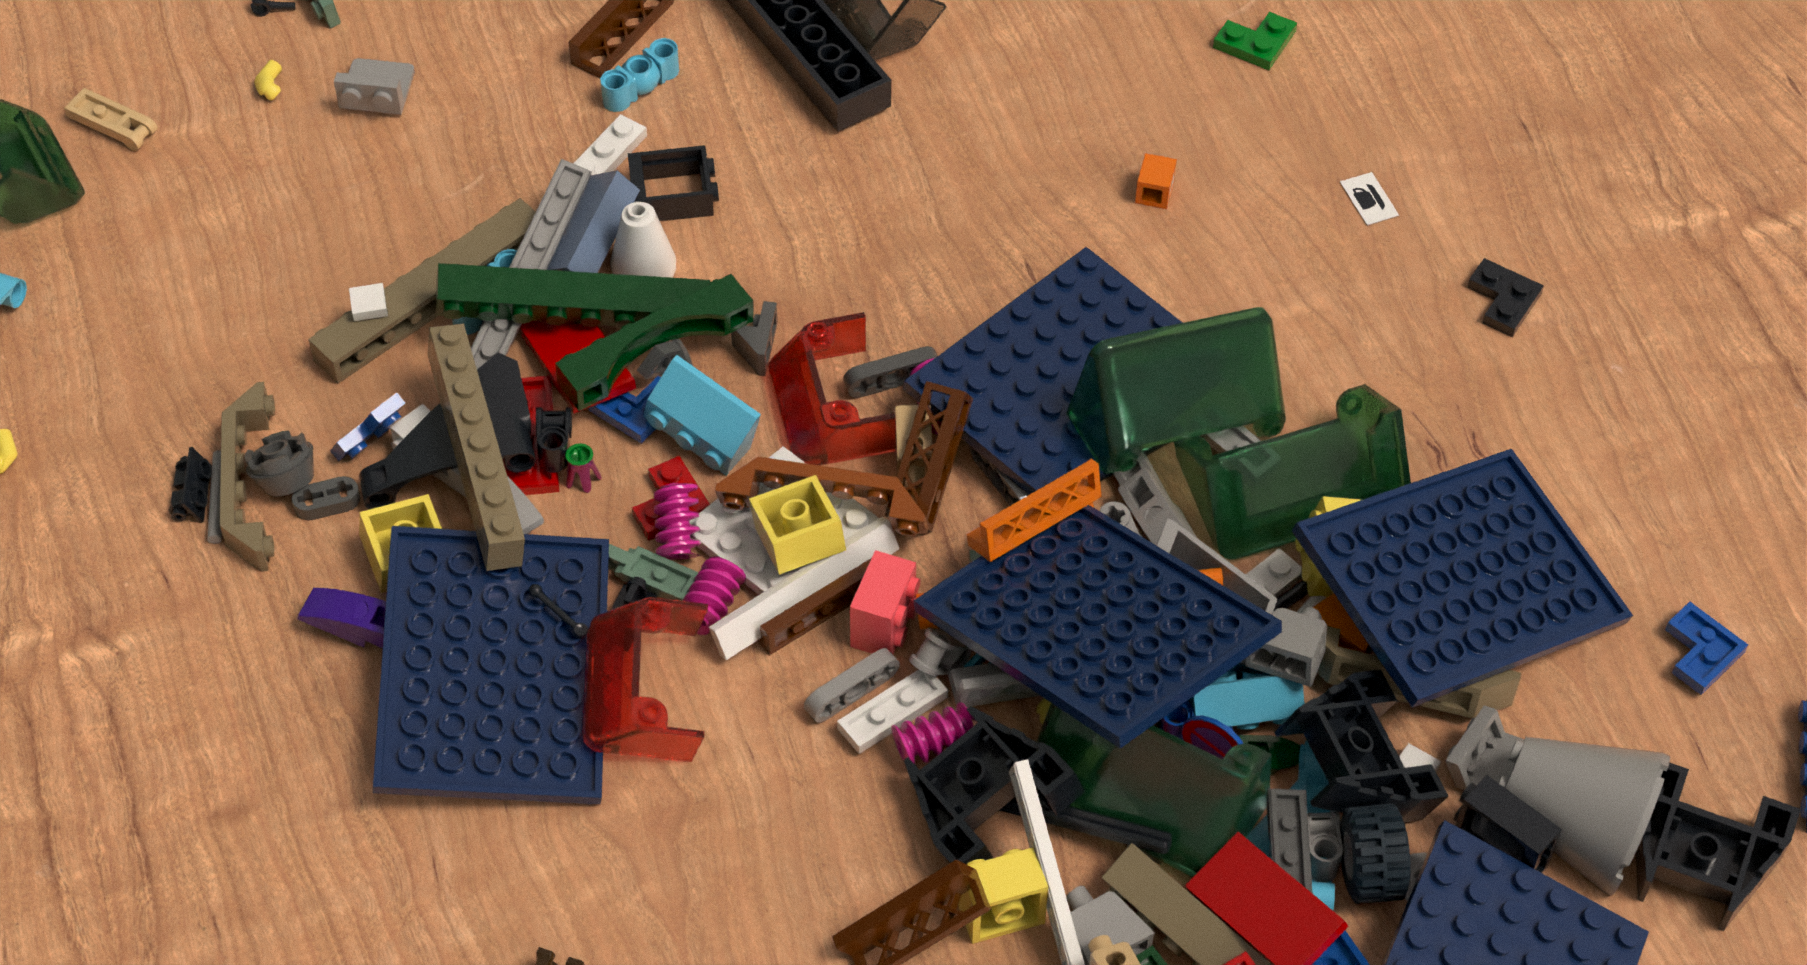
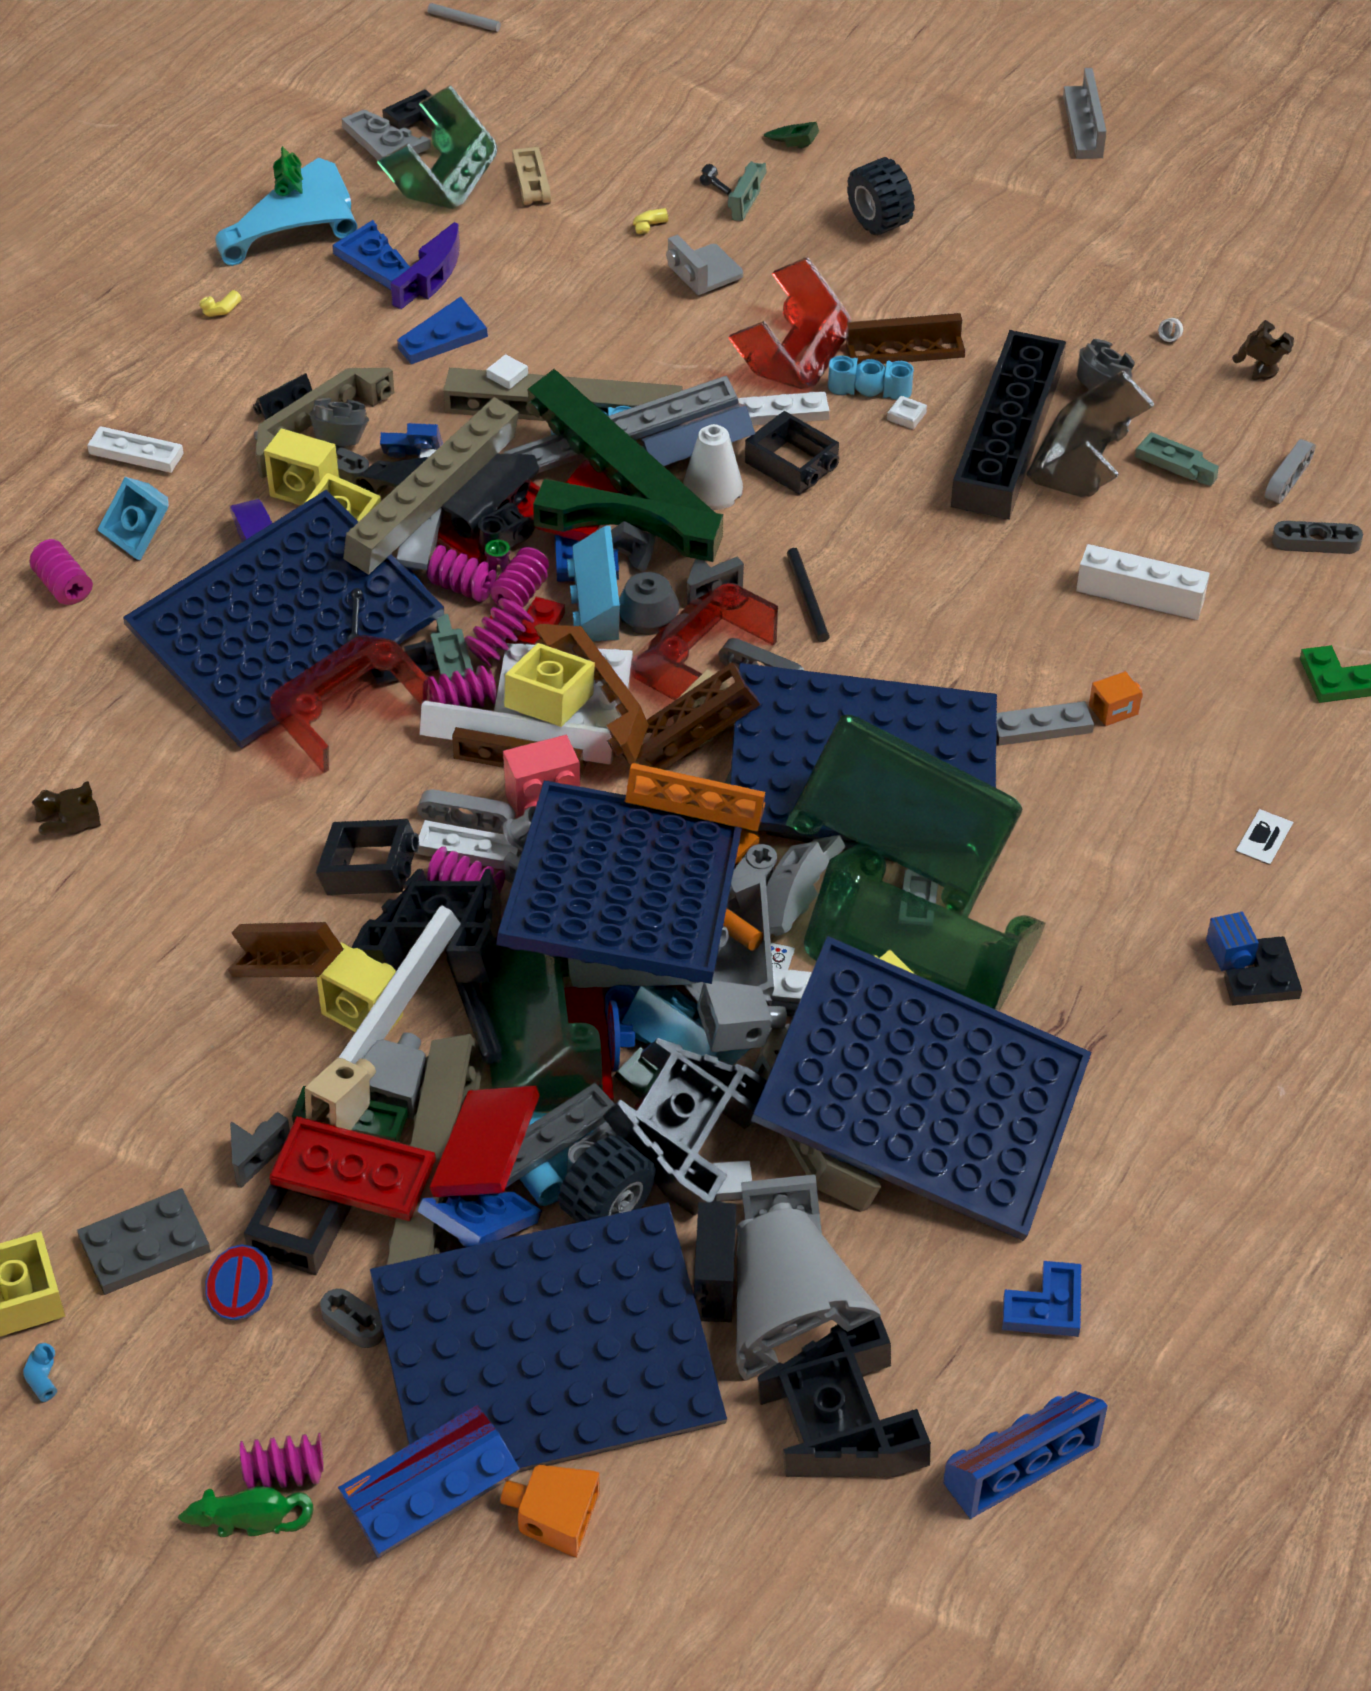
camera: 50 degrees right, 5 degrees down
none -> dark pink piece [29,539,93,605]
none -> white plate [87,426,184,473]
none -> medium azure slope [97,477,169,560]
none -> light yellow brick [264,428,339,505]
none -> black window [316,819,419,895]
none -> blue wing [332,220,410,290]
none -> dark purple slope [391,222,460,309]
none -> blue wing [397,296,488,364]
none -> dark pink piece [427,545,497,602]
none -> dark pink piece [491,547,549,610]
none -> dark grey cone [619,572,679,635]
none -> clear red windscreen [728,257,852,390]
none -> black bar [787,548,830,642]
none -> white tile [887,396,927,430]
none -> light grey plate [996,701,1094,746]
none -> white brick [1076,544,1210,620]
none -> blue brick [1206,911,1259,971]

